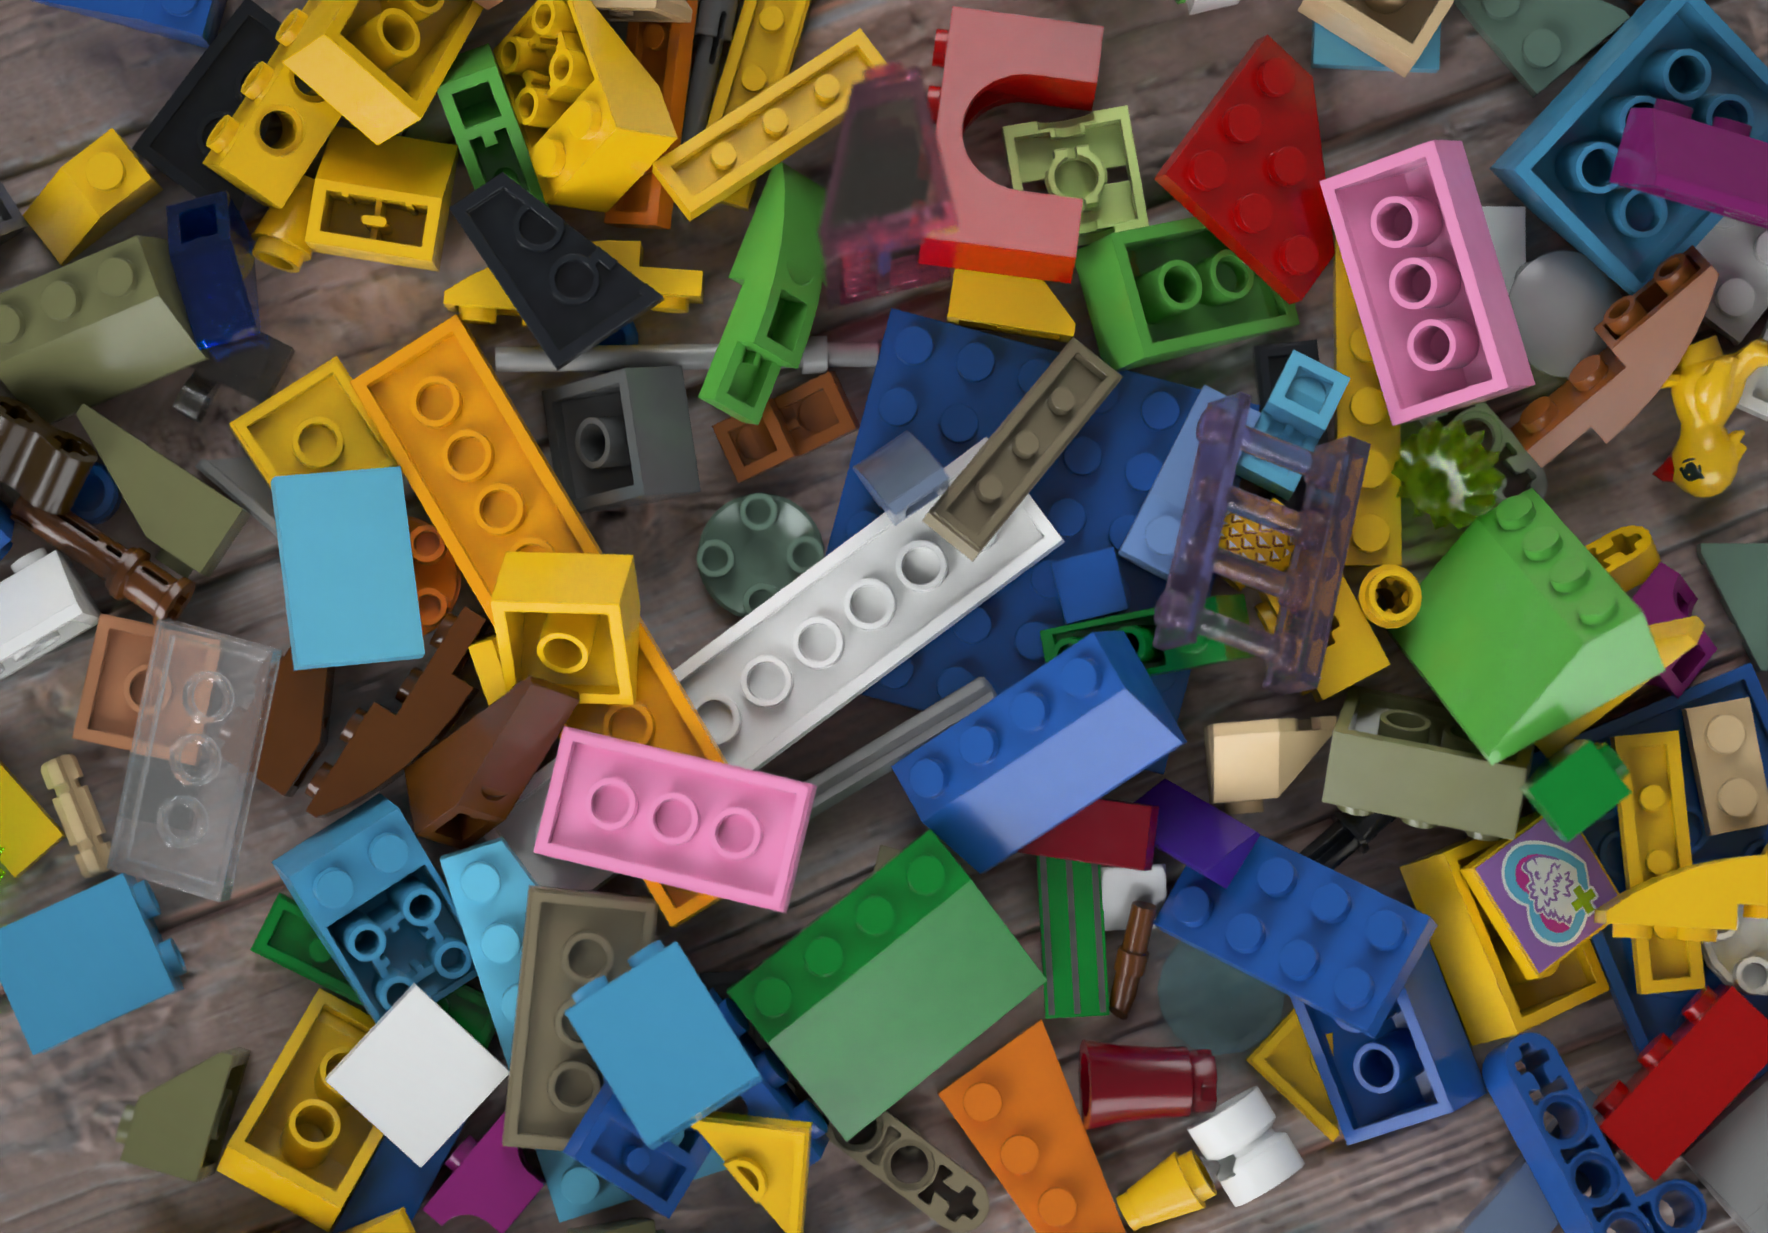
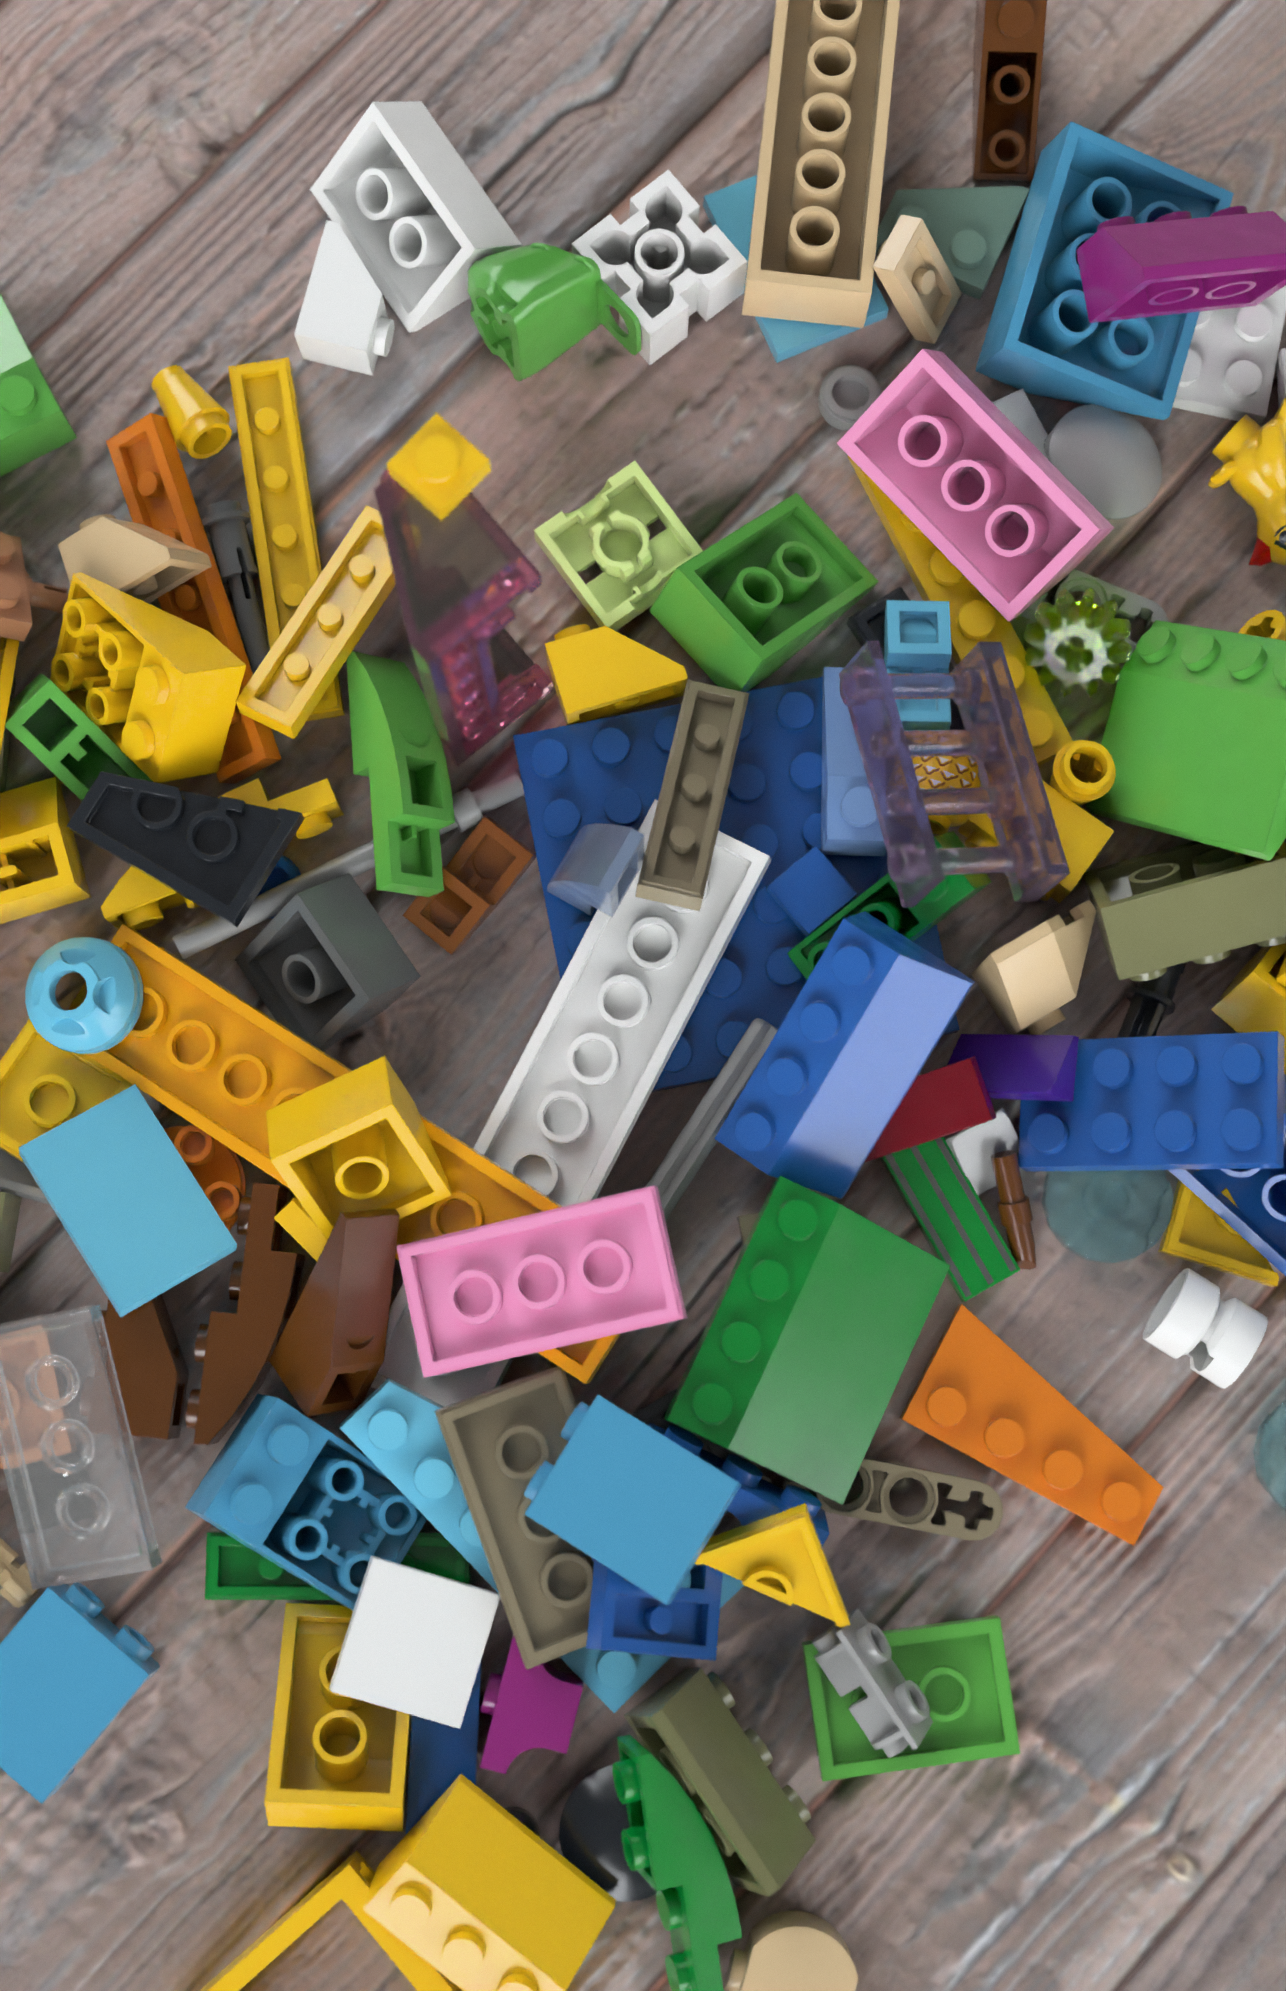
camera: 25 degrees left, 5 degrees down
olive slope [116,1047,251,1182] -> none
sand green dish [696,493,825,618] -> none
arch [908,6,1104,284] -> none
dark red plant [1079,1039,1217,1130] -> none
yellow cone [1116,1149,1217,1231] -> none
red plate [1154,35,1335,305] -> none
dark orange slope [1510,245,1719,468] -> none
none -> medium azure piece [25,937,143,1054]
none -> yellow plate [386,412,491,521]
none -> light grey tile [818,365,881,431]
none -> tan plate [873,214,962,344]

